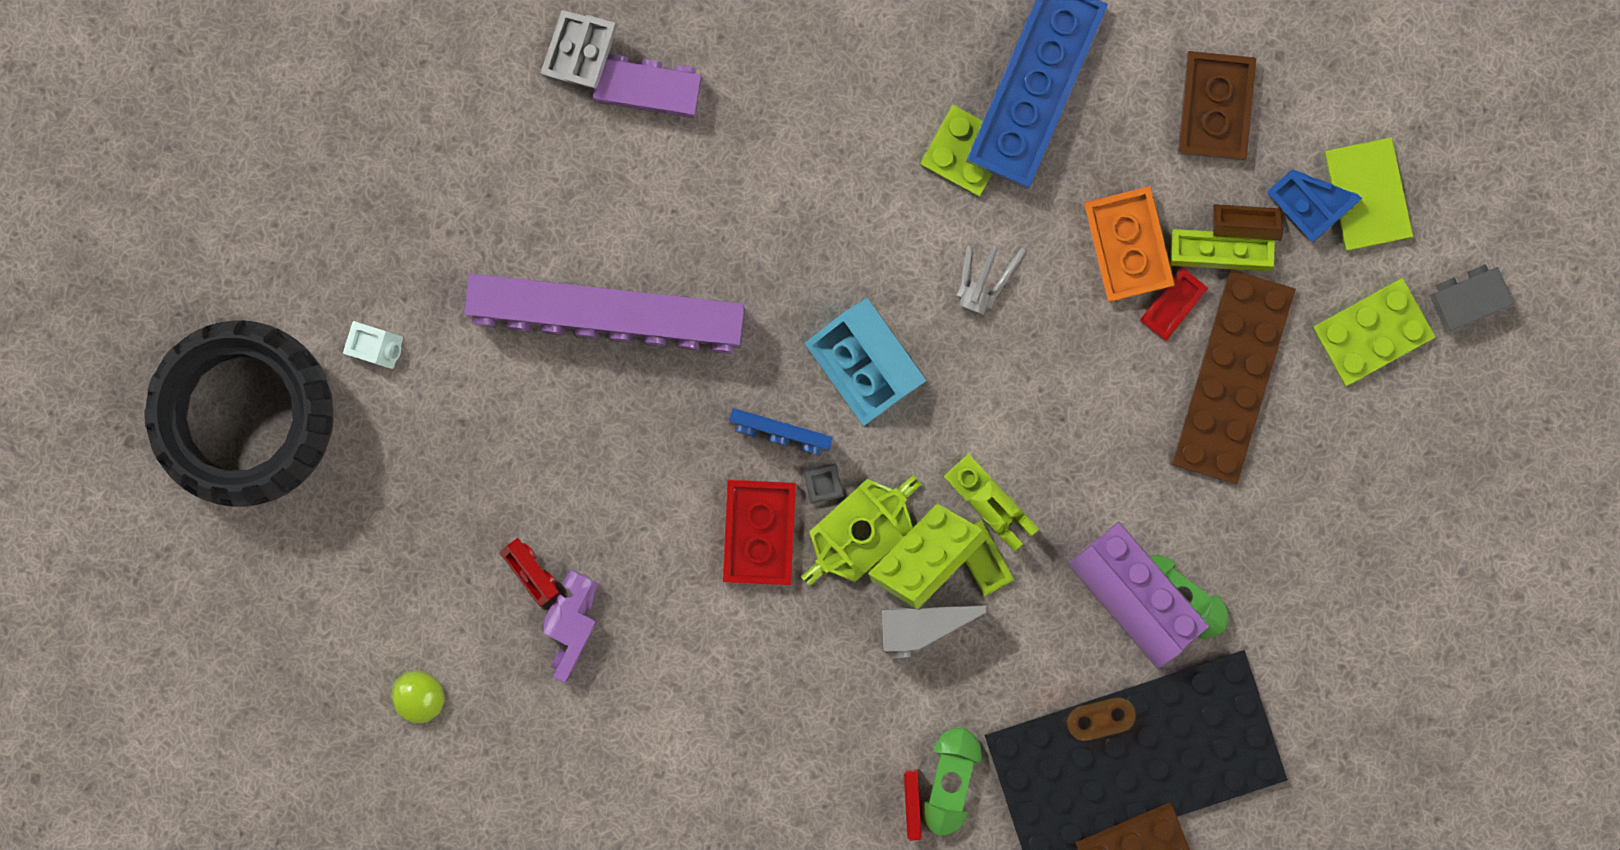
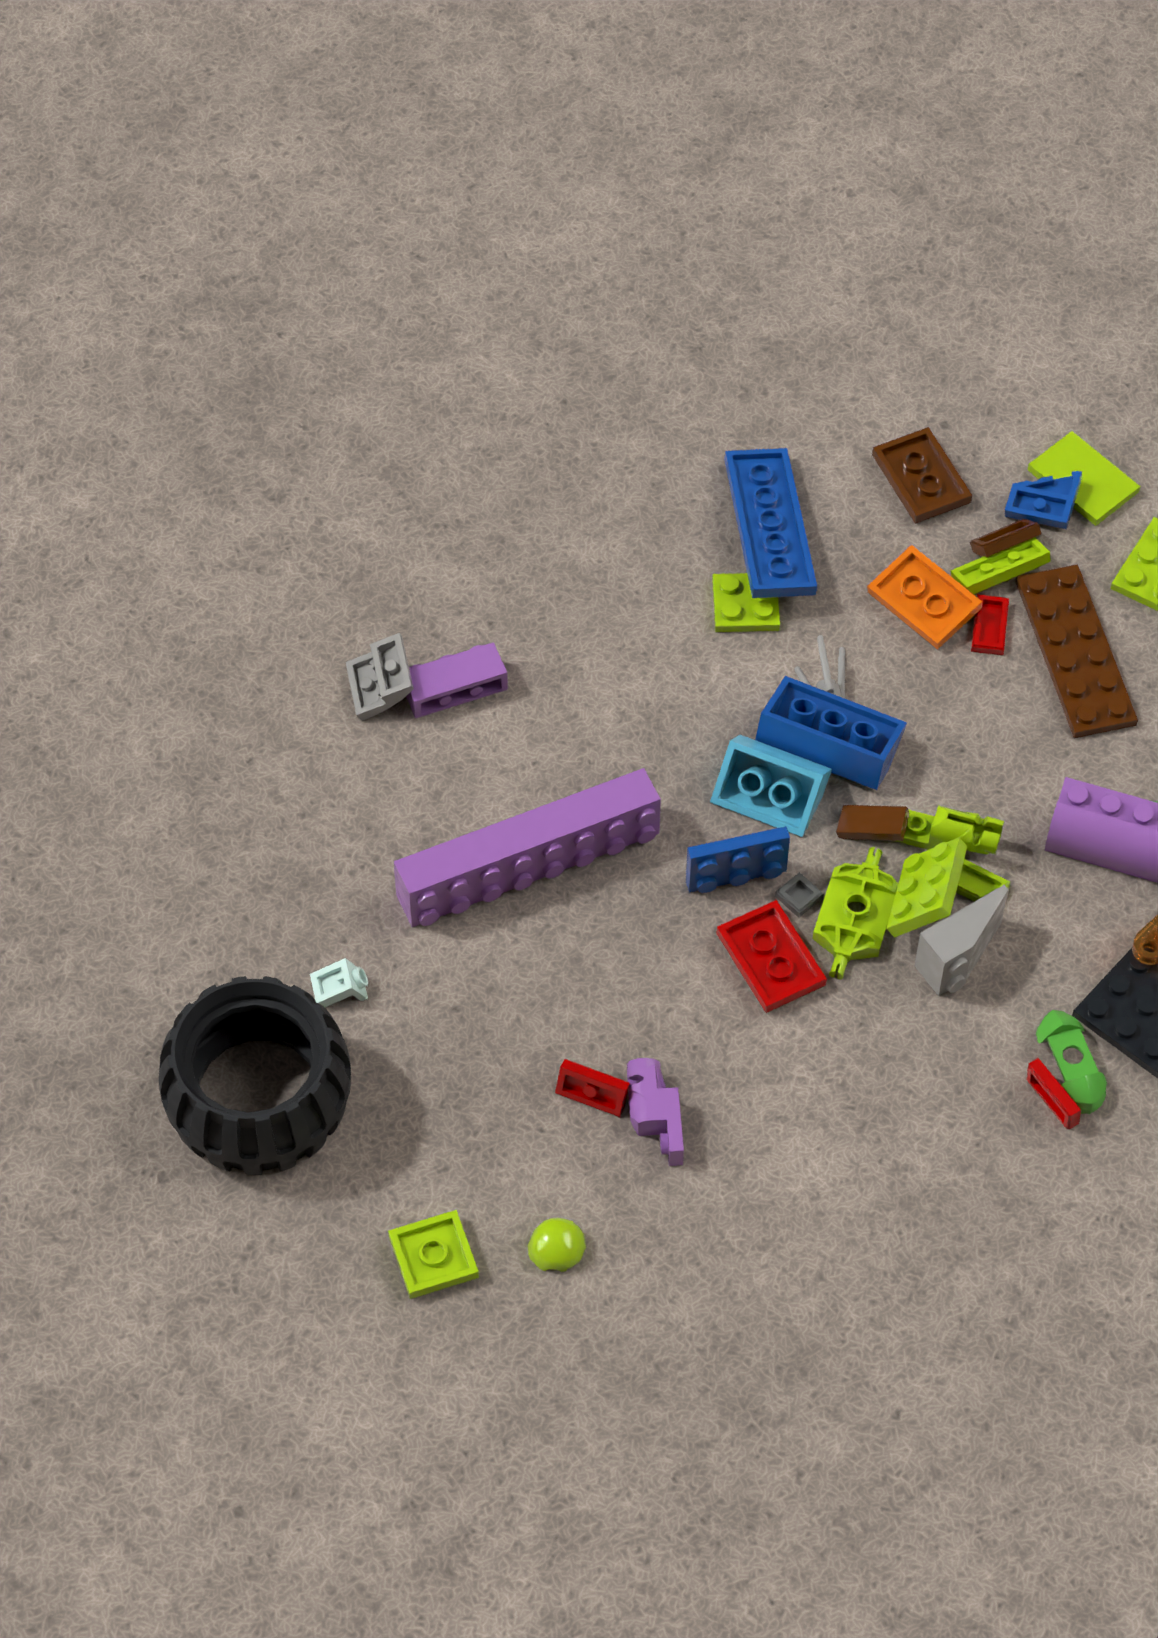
camera: 30 degrees left, 30 degrees down
none -> lime plate [388,1209,479,1299]
none -> blue slope [755,676,907,790]
none -> reddish brown tile [836,805,910,841]

